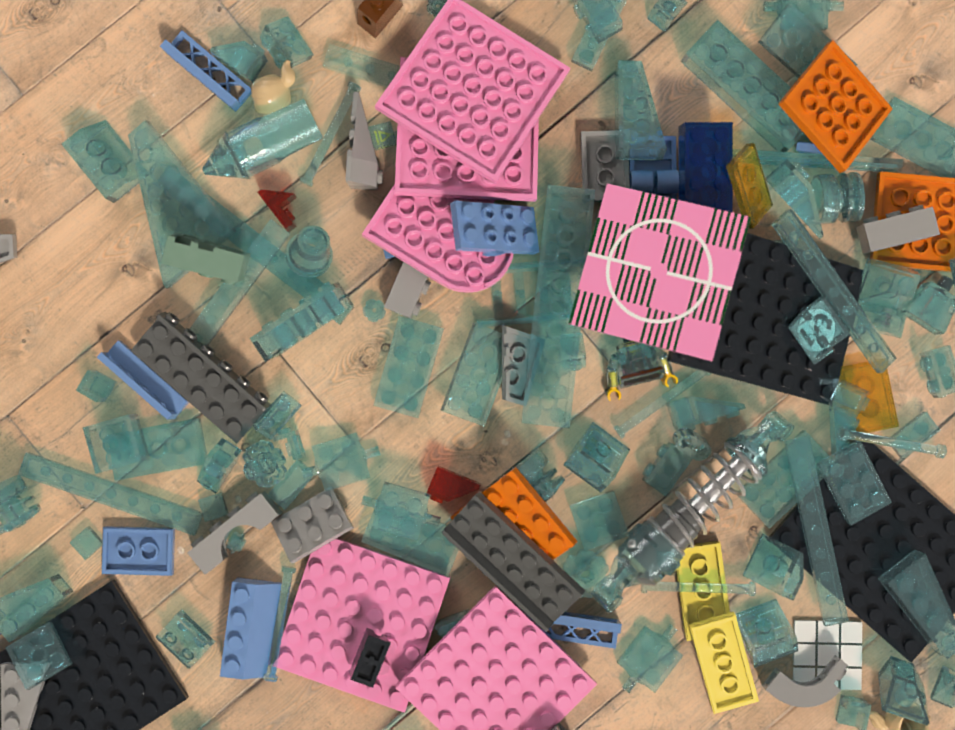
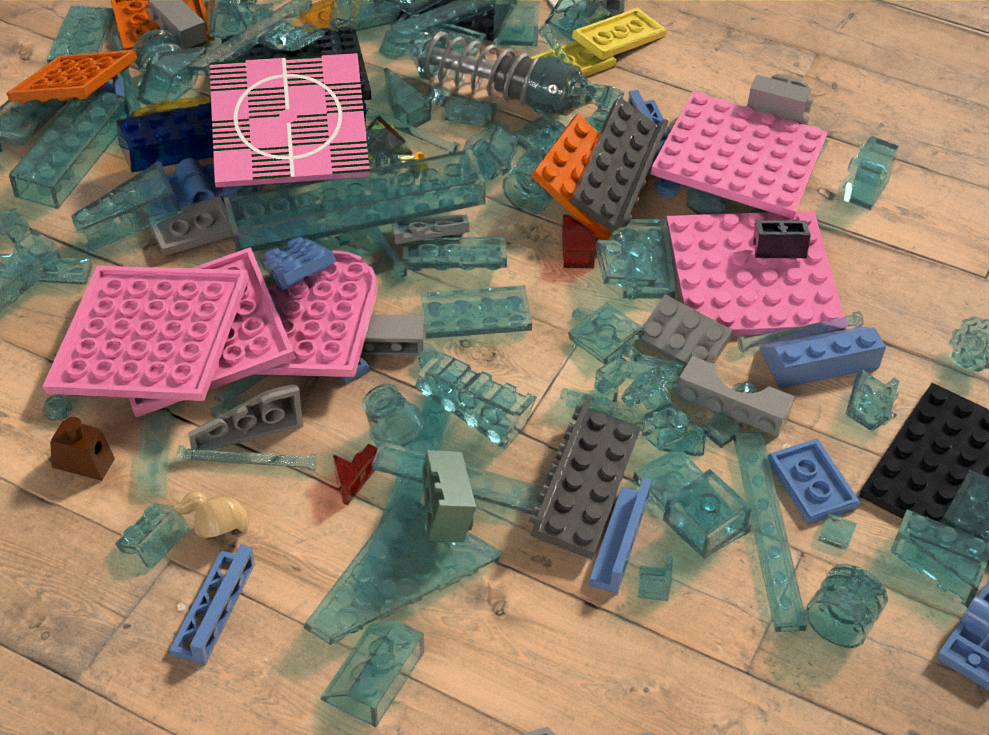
camera: 115 degrees left, 40 degrees down
clear light blue piece [202,99,323,179] -> none
clear light blue slope [210,41,268,83] -> none
clear light blue plate [617,624,683,693] -> none

